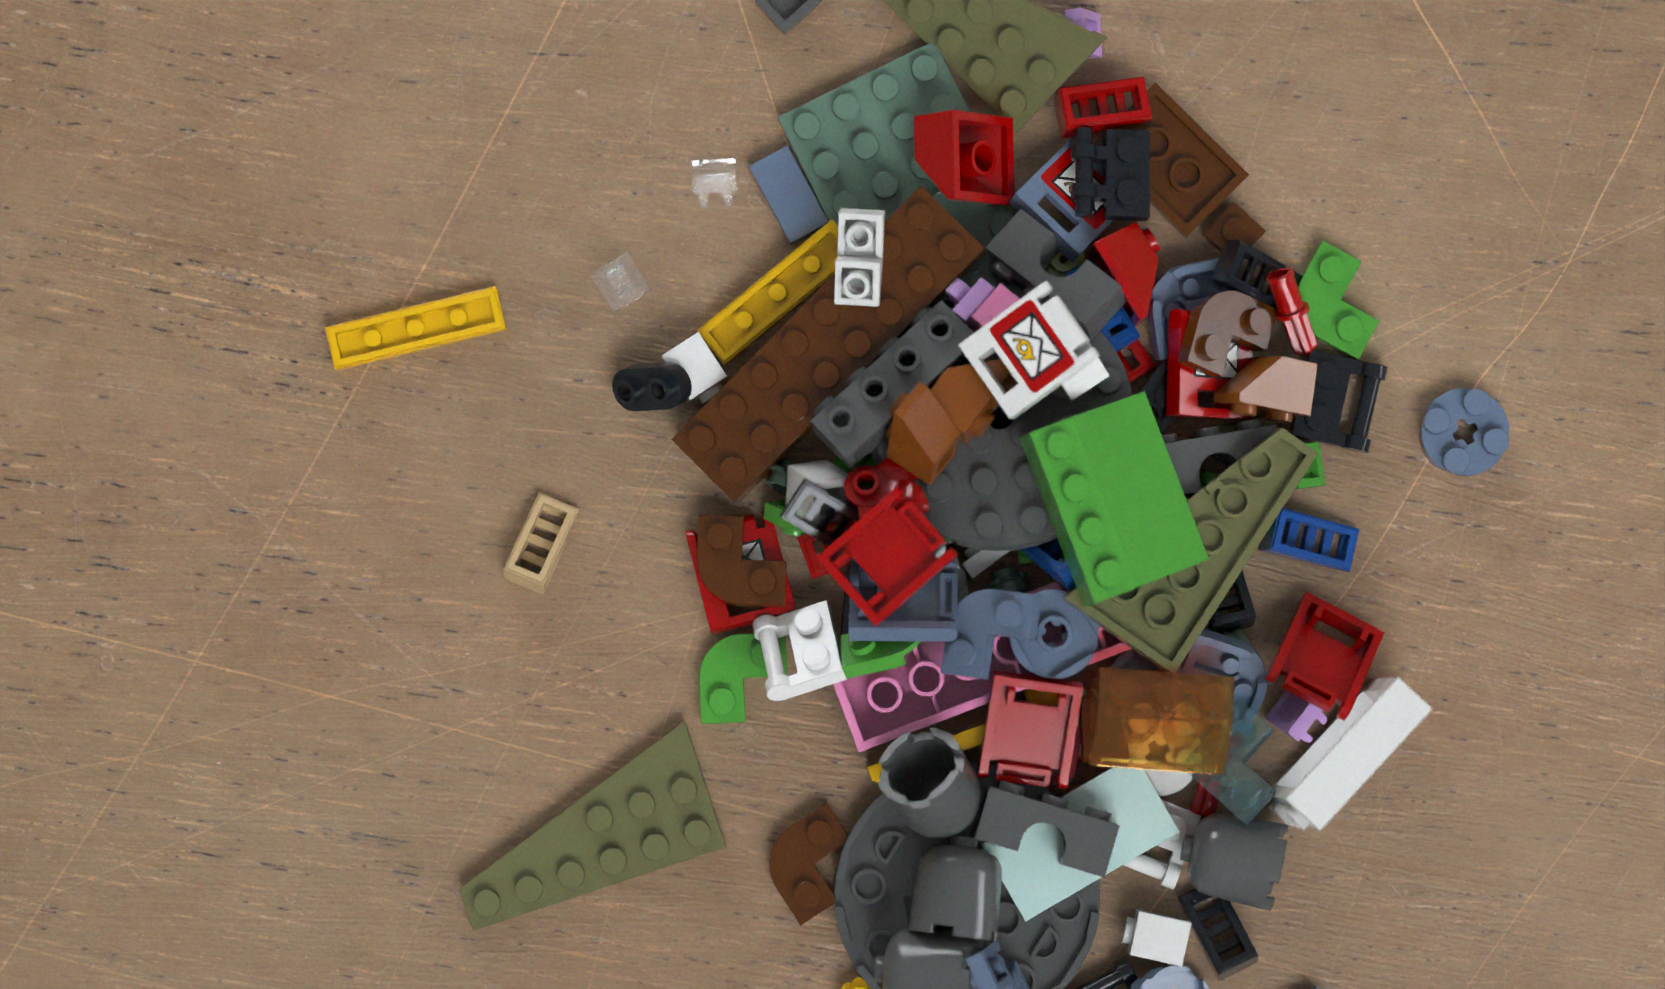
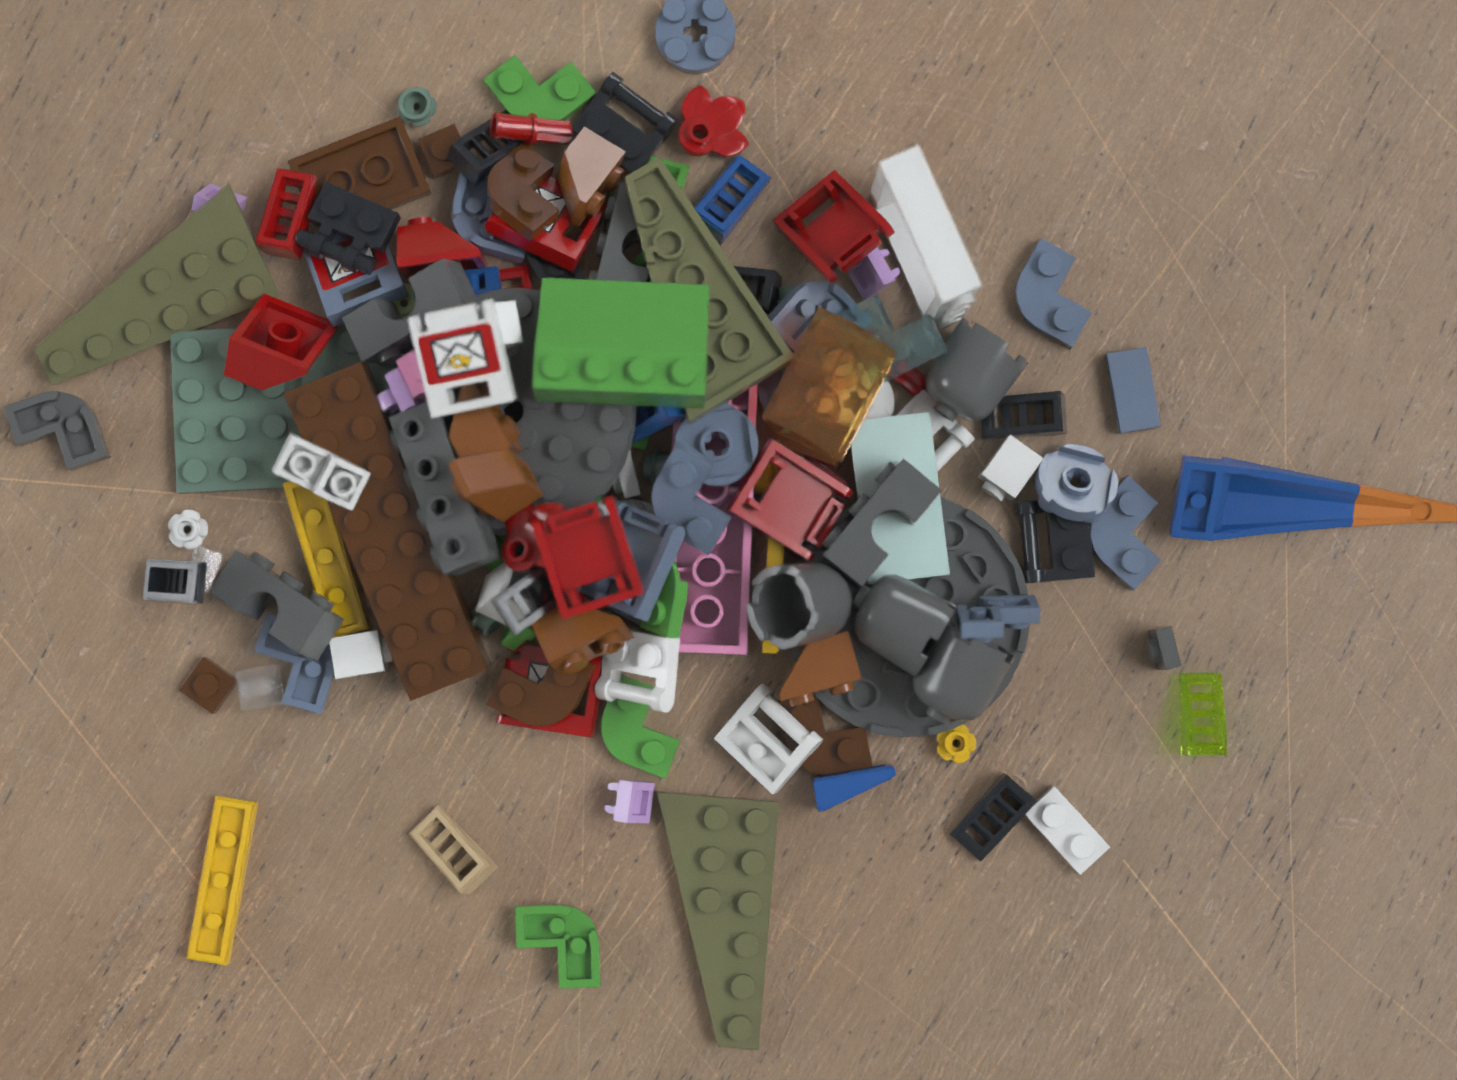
camera: 70 degrees left, 0 degrees up
black plate [612,362,692,411] -> none
sand blue tile [749,146,829,245] -> none
none -> black slope [143,559,207,604]
none -> white plate [168,509,208,550]
none -> reddish brown plate [179,657,240,714]
none -> dark grey arch [209,550,344,661]
none -> sand blue plate [254,613,335,715]
none -> sand green plate [397,87,437,127]
none -> bright green plate [515,904,601,989]
none -> dark orange slope [532,607,634,675]
none -> lavender tile [604,779,655,824]
none -> red plate [678,86,749,157]
none -> white plate [714,683,823,795]
none -> dark orange slope [778,631,862,707]
none -> blue slope [812,763,896,812]
none -> sand blue plate [1015,238,1092,349]

